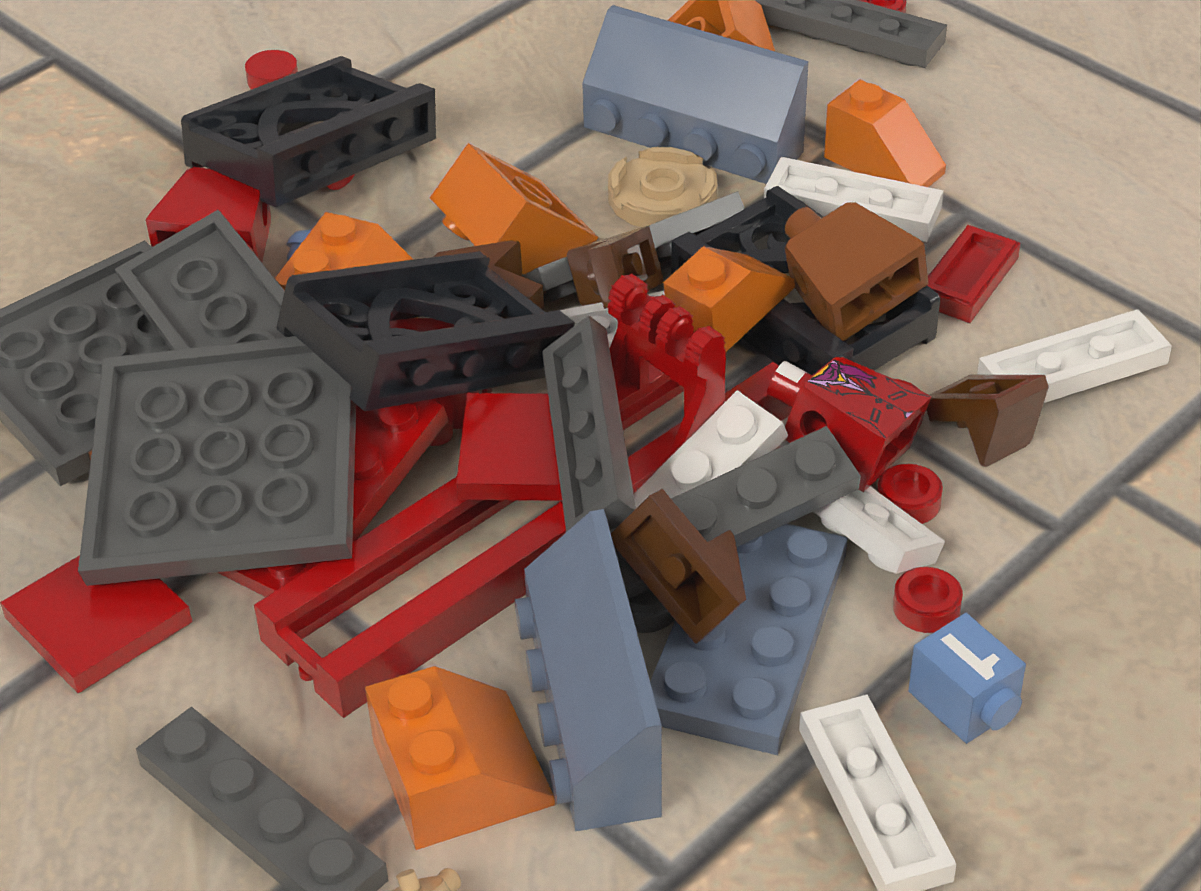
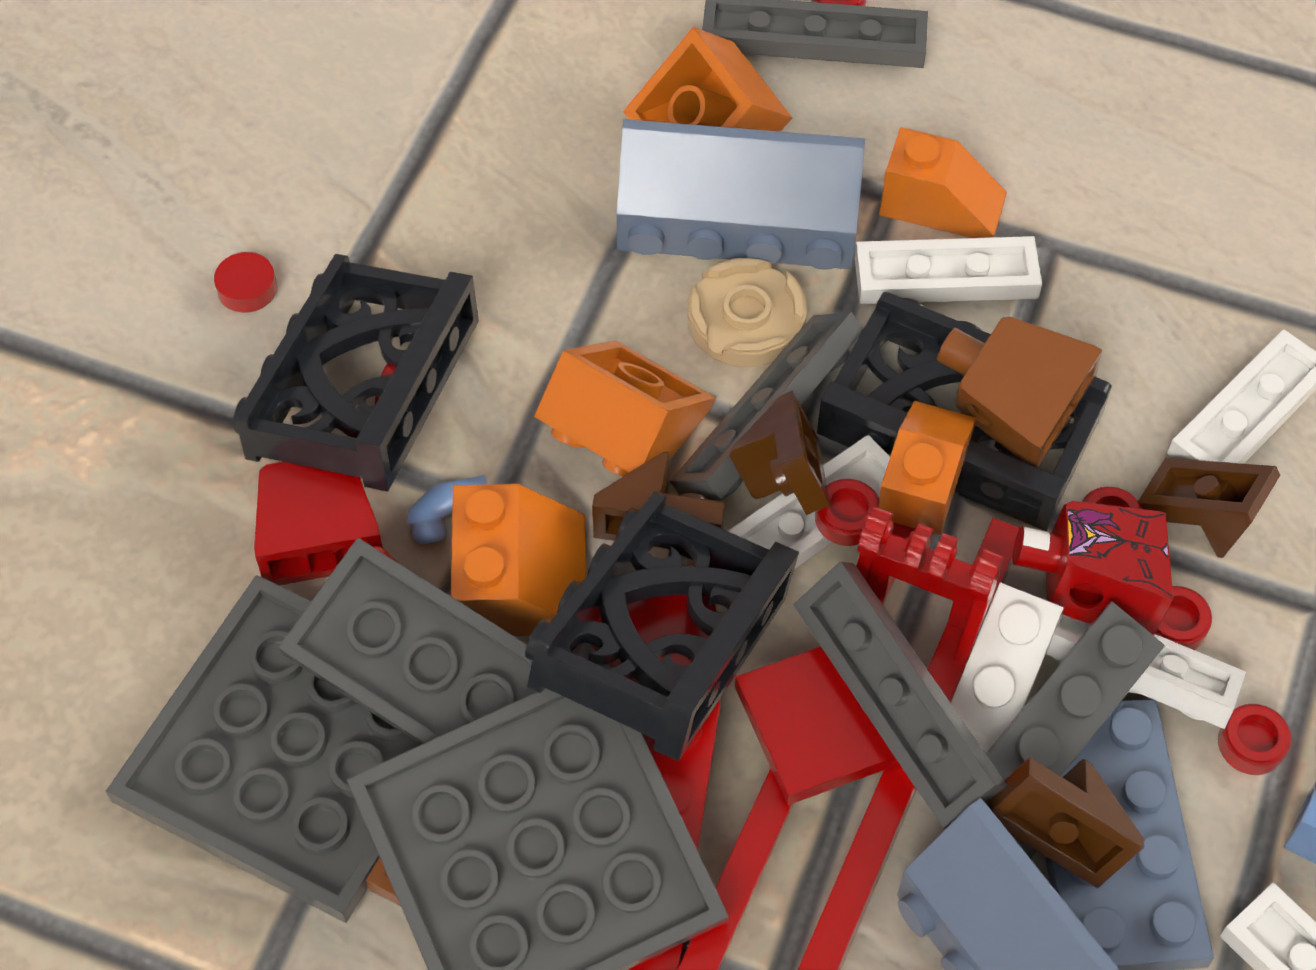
camera: 25 degrees left, 15 degrees up
red tile [927,225,1020,323] -> none

